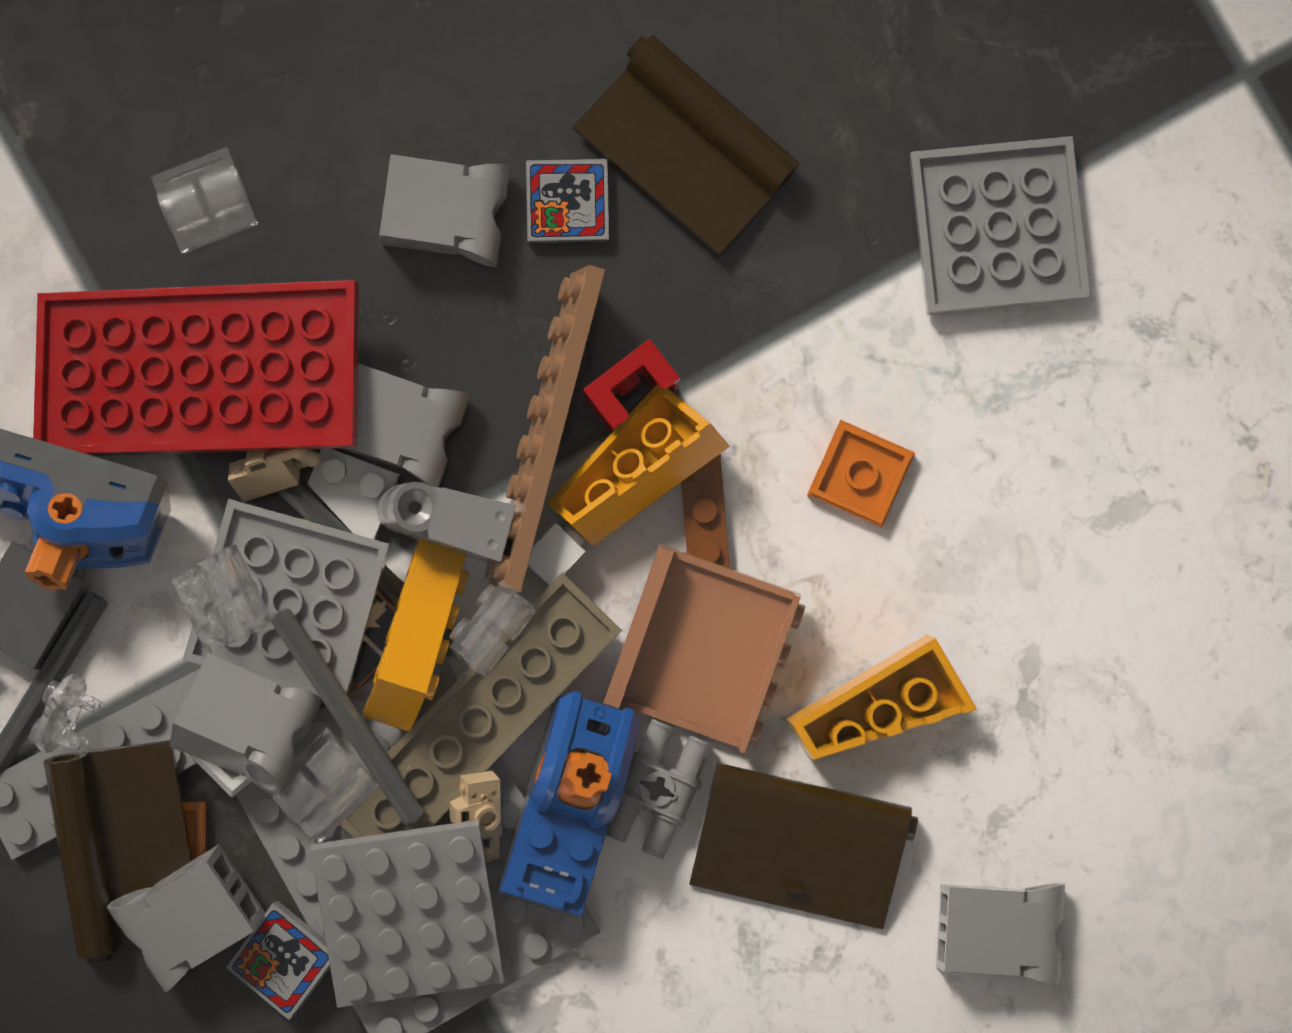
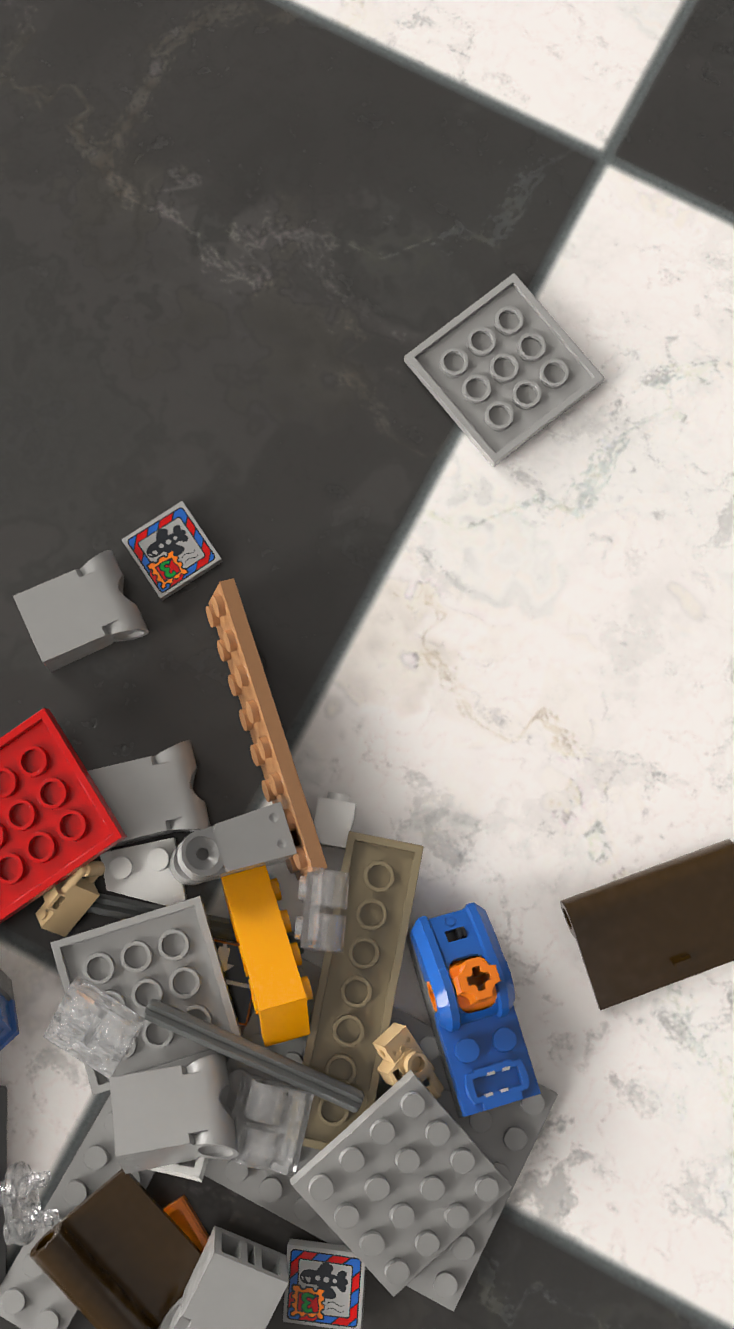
camera: 30 degrees left, 5 degrees down
light orange wedge [547,384,730,546] -> none
dark brown door [572,35,800,256] -> none
red panel [583,339,680,433] -> none
nougat panel [603,544,806,754] -> none
light grey pin [606,719,712,859] -> none
dark orange plate [681,454,729,568] -> none
light orange wedge [786,634,977,760] -> none
orange tile [807,419,915,528] -> none

